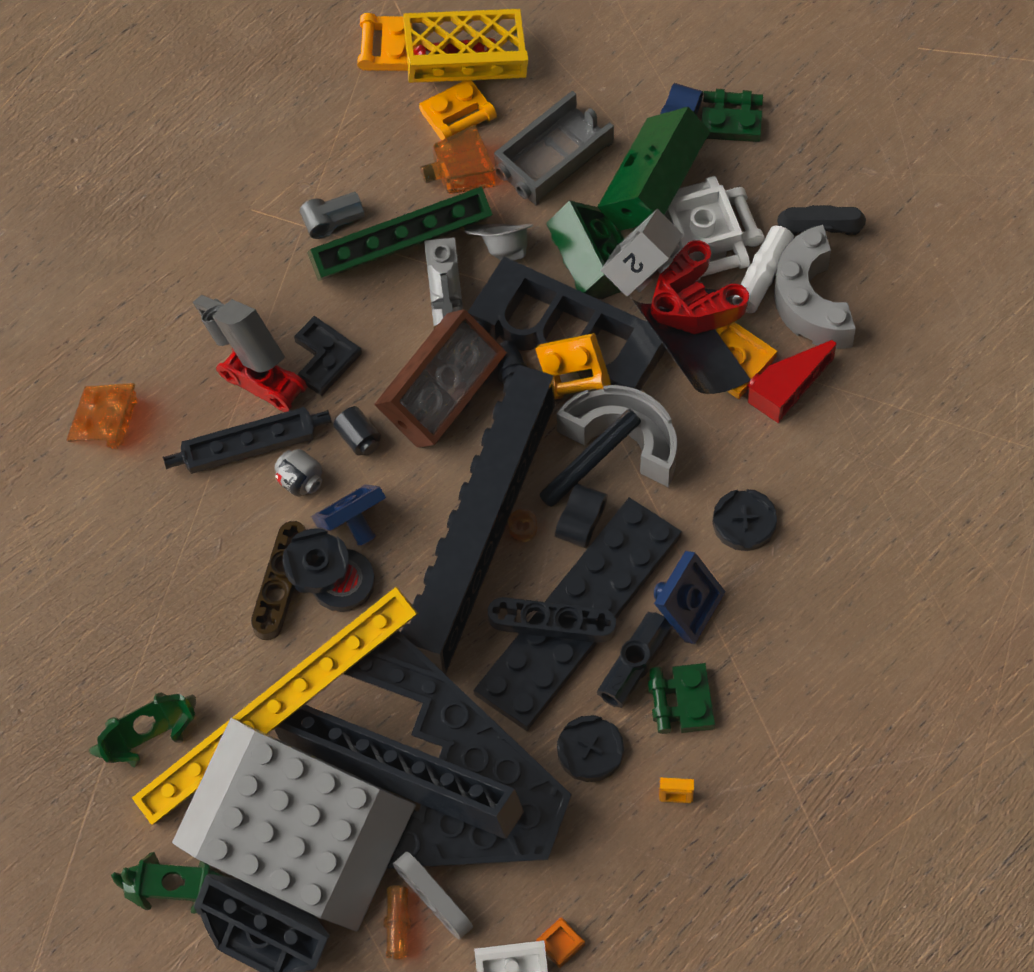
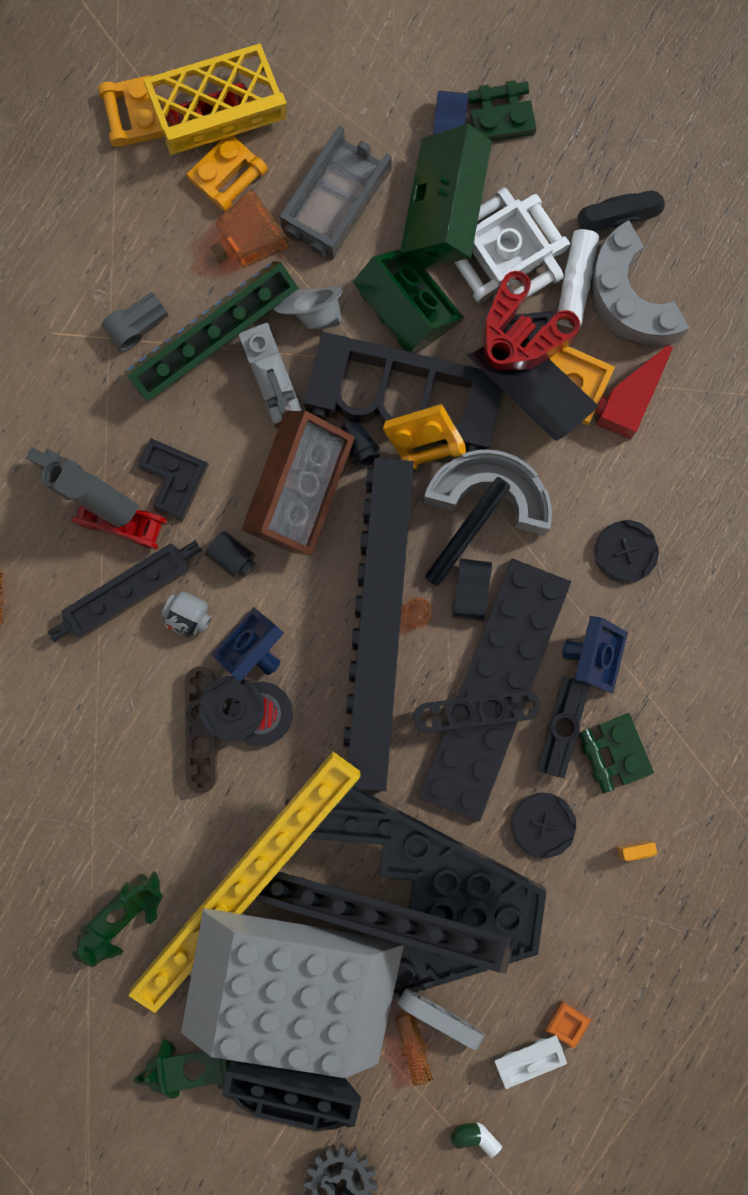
camera: 15 degrees left, 20 degrees up
light grey brick [600,209,683,296] -> none

